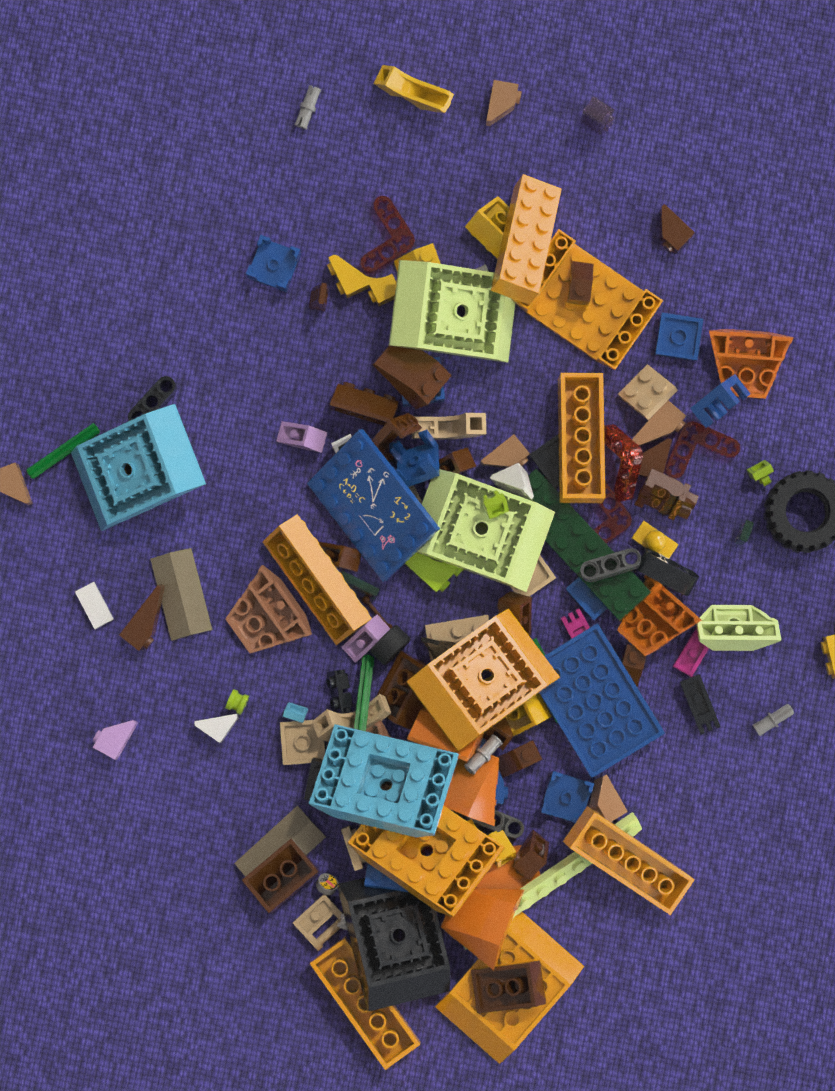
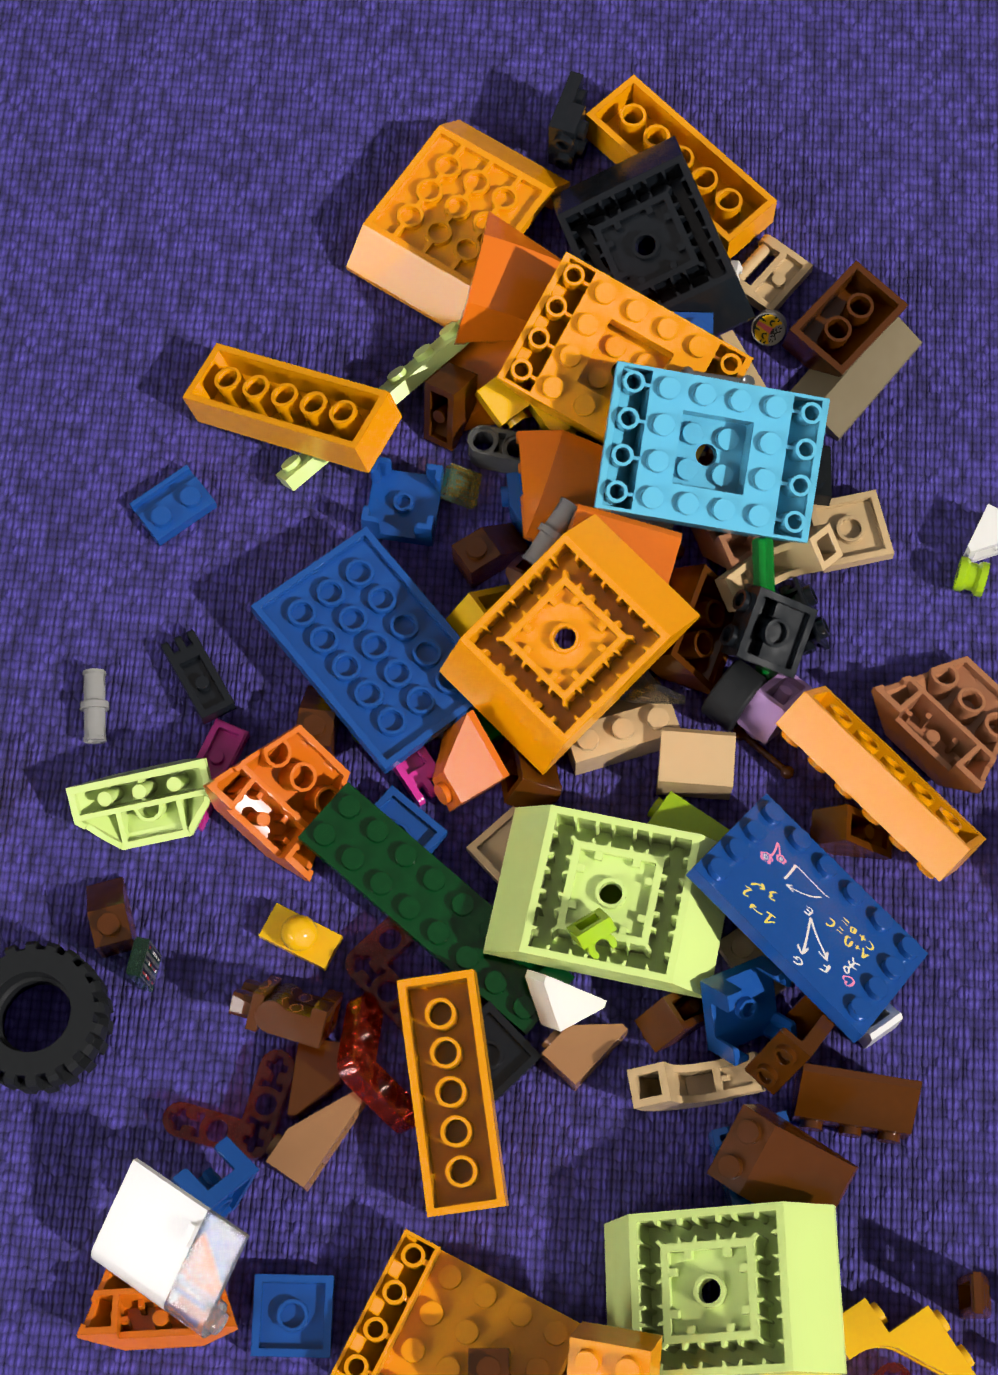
camera: 175 degrees right, 15 degrees down
lavender slope [276,421,327,453] -> none
medium azure tile [283,702,308,723] -> none
clear green tile [341,571,379,600] -> none
reddish brown slope [471,960,546,1013] -> none
dark grey beam [580,548,641,583] -> none
medium nougat slope [589,774,628,822] -> none
tan plate [618,364,678,420] -> none
black beam [637,548,699,596] -> none
lime tile [746,460,774,486] -> none
light grey axle [753,704,794,736] -> none
none -> light grey pin [80,668,109,744]
none -> reddish brown slope [86,877,140,958]
none -> white door [91,1158,250,1338]
none -> blue plate [129,465,217,546]
none -> slope [432,710,510,812]
none -> clear yellow tile [440,463,482,509]
none -> black plate [548,71,589,170]
none -> tan slope [656,727,736,800]
none -> dark grey hinge [681,366,755,385]
none -> black plate [720,583,818,679]

